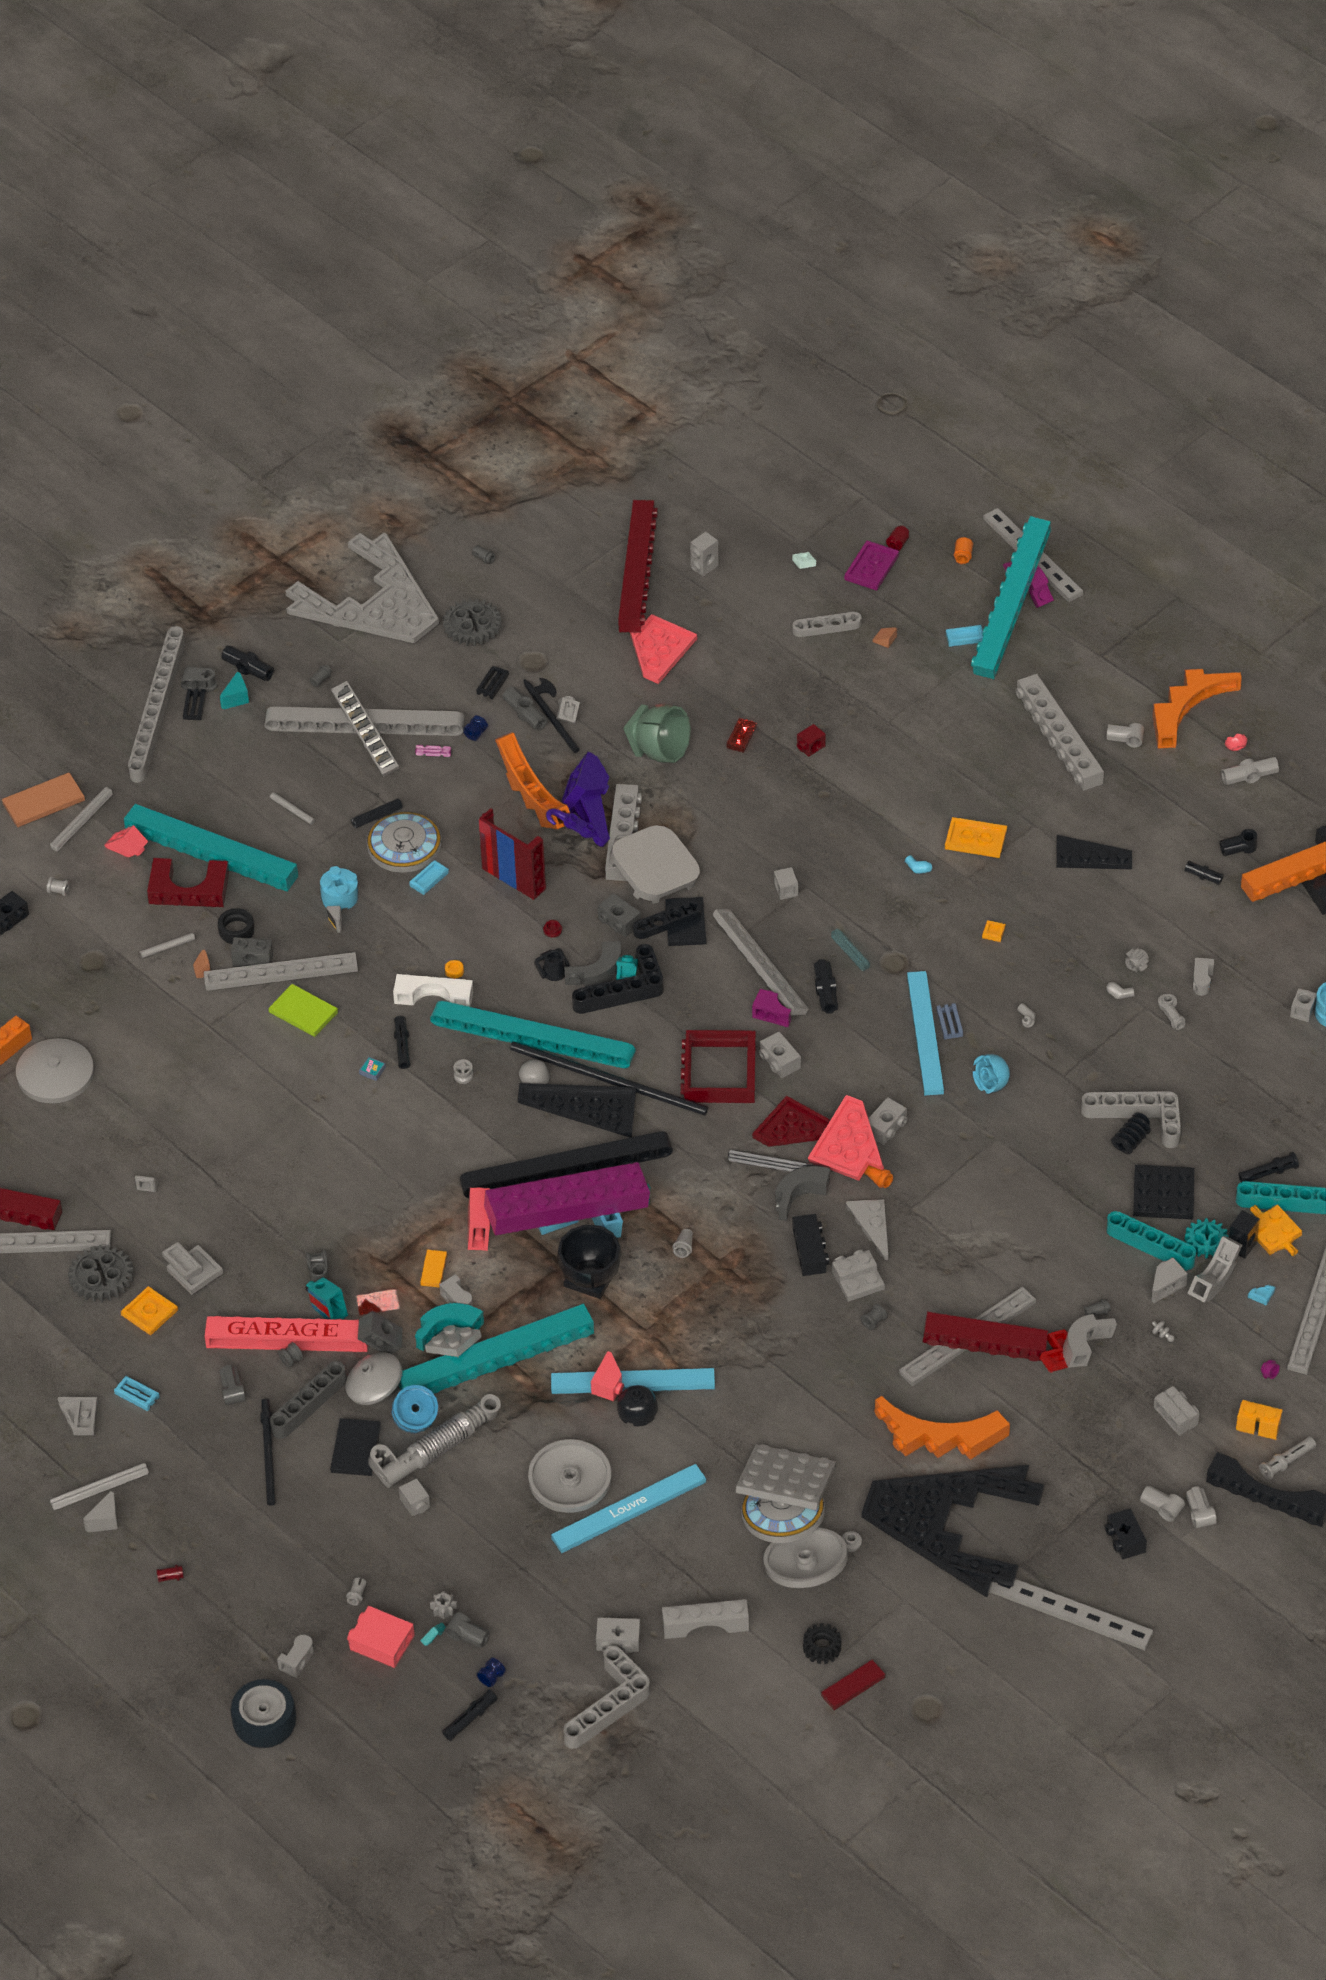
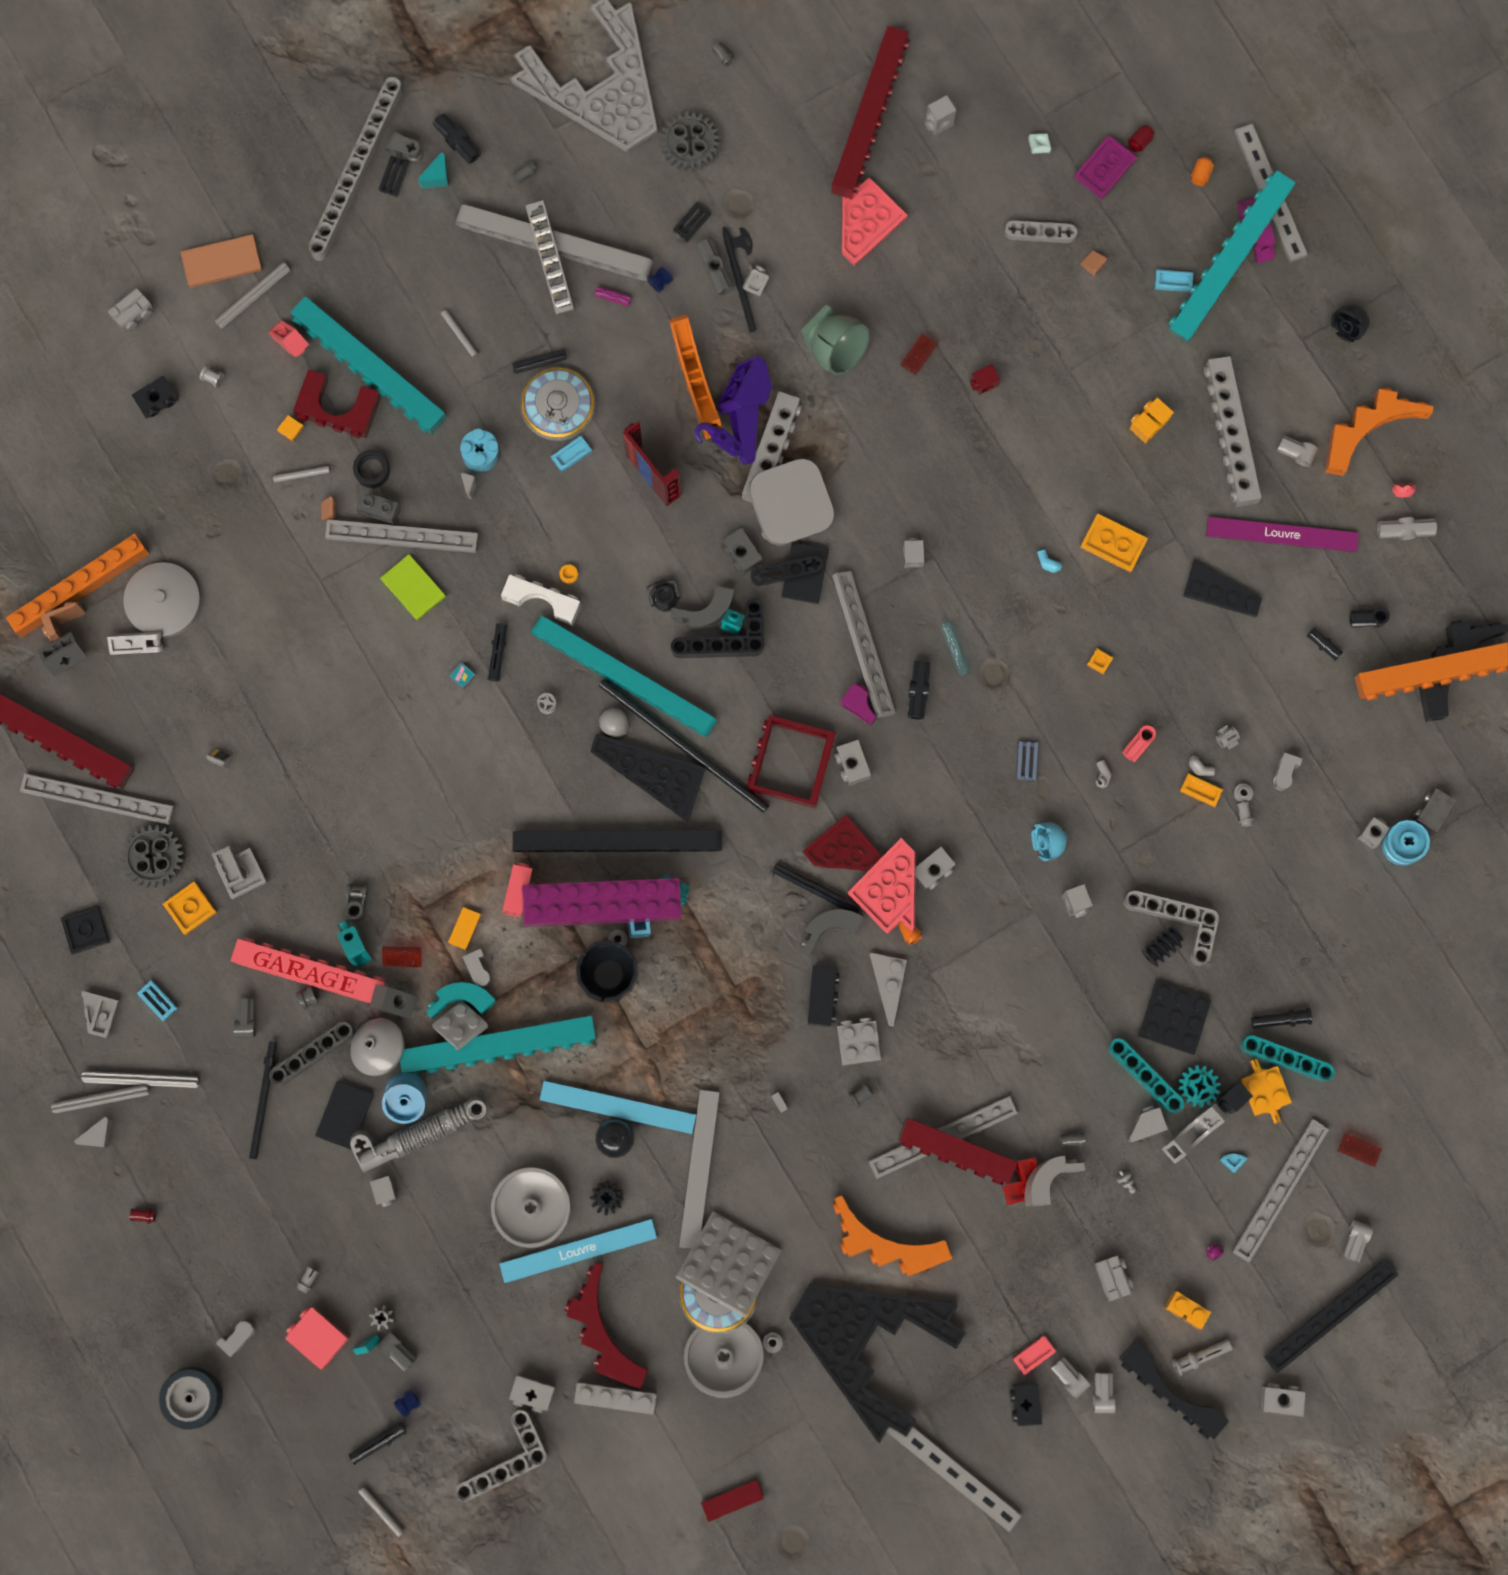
camera: 10 degrees right, 30 degrees up
dark red plate [543,920,562,938] -> none
coral slope [591,1351,624,1401] -> none
light grey cone [672,1229,693,1258] -> none
black tyre [803,1623,842,1664] -> none
medium azure tile [907,971,944,1096] -> none
none -> black tile [61,906,110,955]
none -> light grey axle [81,1071,199,1088]
none -> light grey plate [107,631,164,655]
none -> light orange tile [277,415,304,442]
none -> light grey bar [358,1487,405,1537]
none -> dark red arch [564,1262,648,1389]
none -> black gear [590,1181,624,1215]
none -> light grey tile [679,1090,720,1249]
none -> light grey tile [771,1092,788,1114]
none -> coral tile [1012,1335,1056,1375]
none -> light grey brick [1062,884,1093,919]
none -> coral piece [1122,725,1156,763]
none -> light orange piece [1130,397,1174,444]
none -> light orange tile [1180,773,1223,807]
none -> magenta tile [1206,517,1358,552]
none -> black cylinder [1331,304,1369,342]

